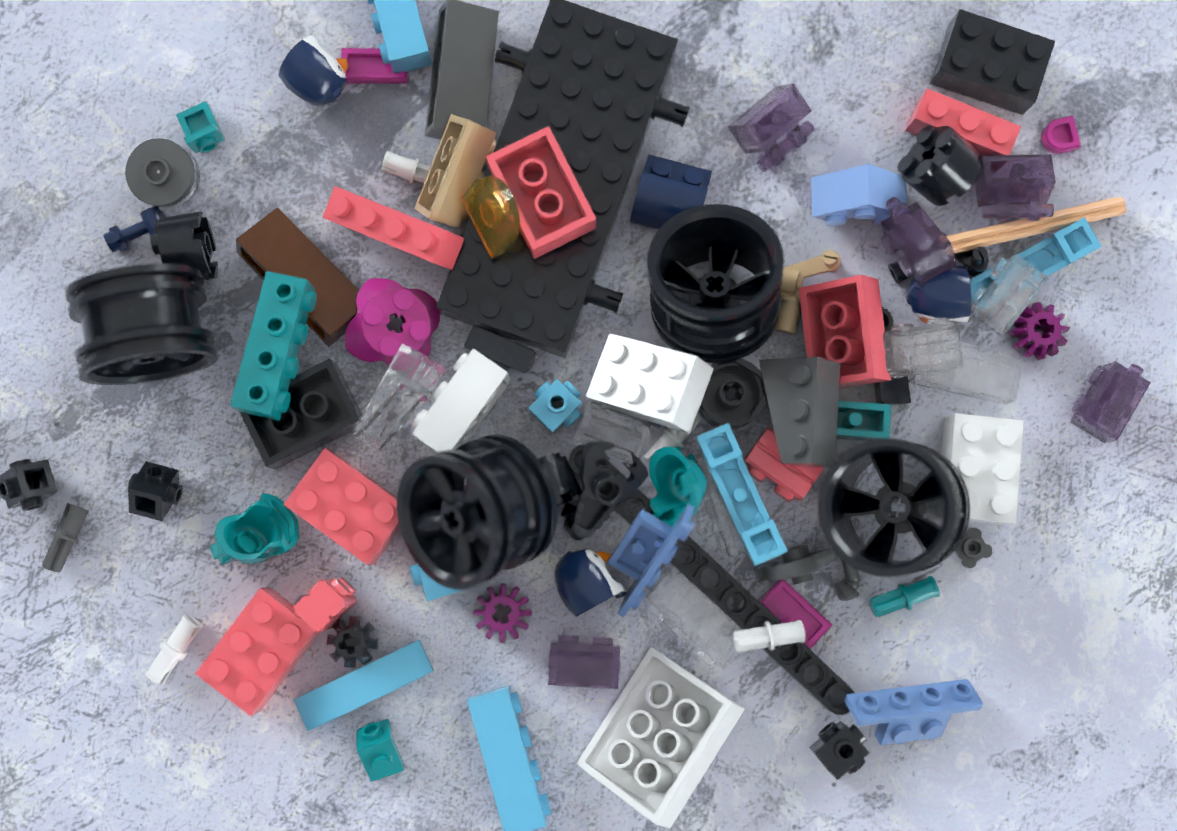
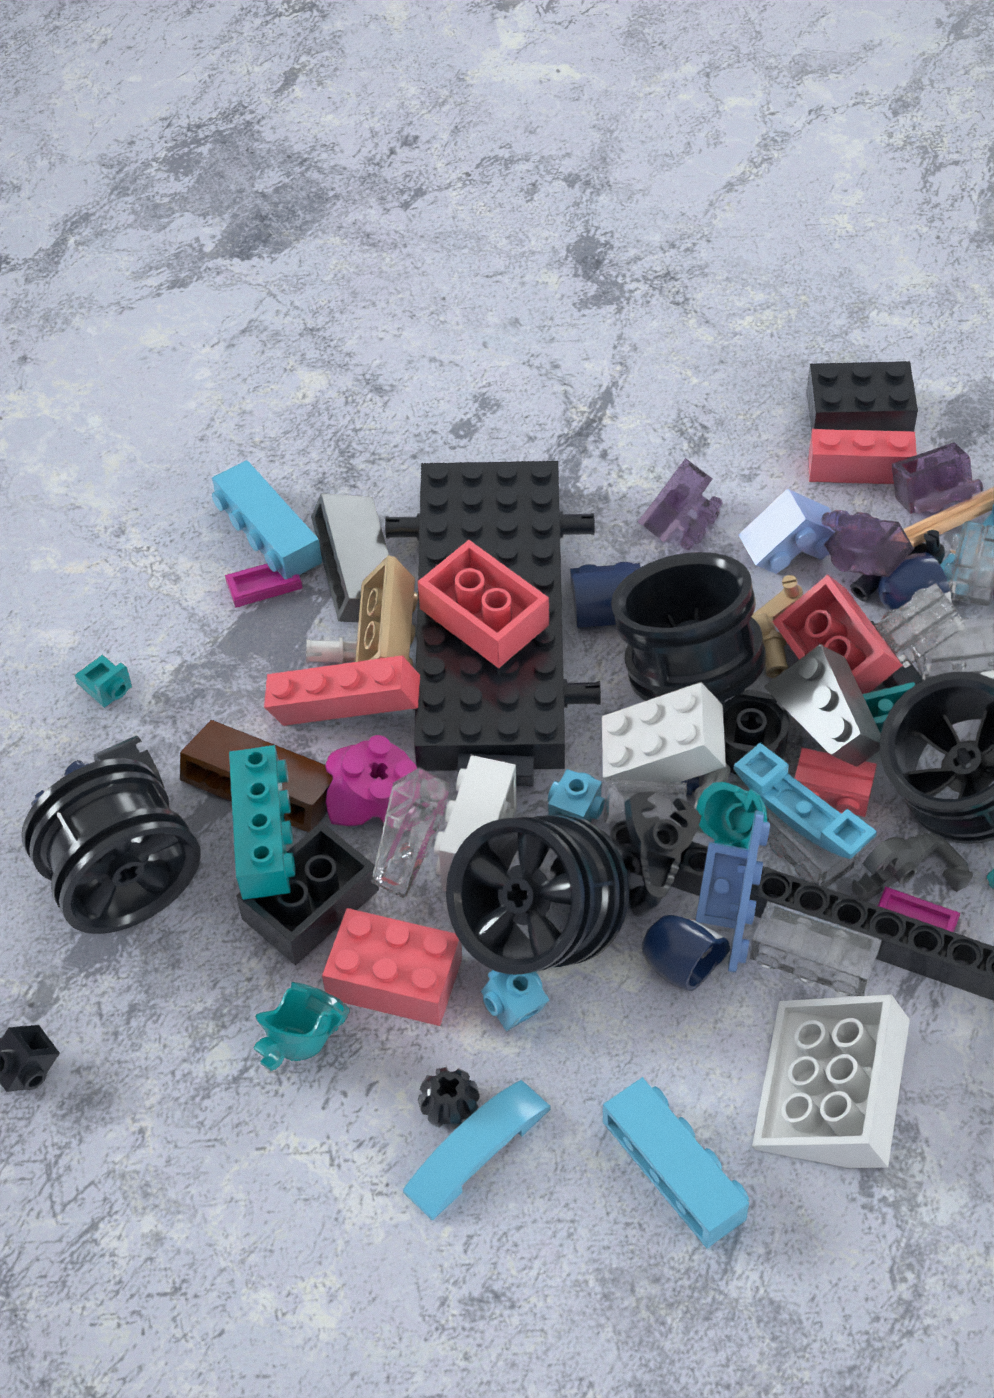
camera: 15 degrees left, 30 degrees down
dark grey axle [42,503,89,572] -> none
dark grey piece [125,138,200,210] -> none
black brick [128,461,183,521] -> none
white pin [145,614,203,685] -> none
coral brick [195,587,320,716] -> none
dark blue piece [278,33,348,106] -> none
coral brick [293,577,357,632] -> none
teal bracket [356,719,404,782] -> none
clear yellow tile [461,176,520,258] -> none
magenta gear [473,583,532,643] -> none
clear purple brick [548,634,620,689] -> none
white axle [733,620,805,652] -> none
black brick [897,126,981,206] -> none
dark pink tile [1041,115,1082,154] -> none

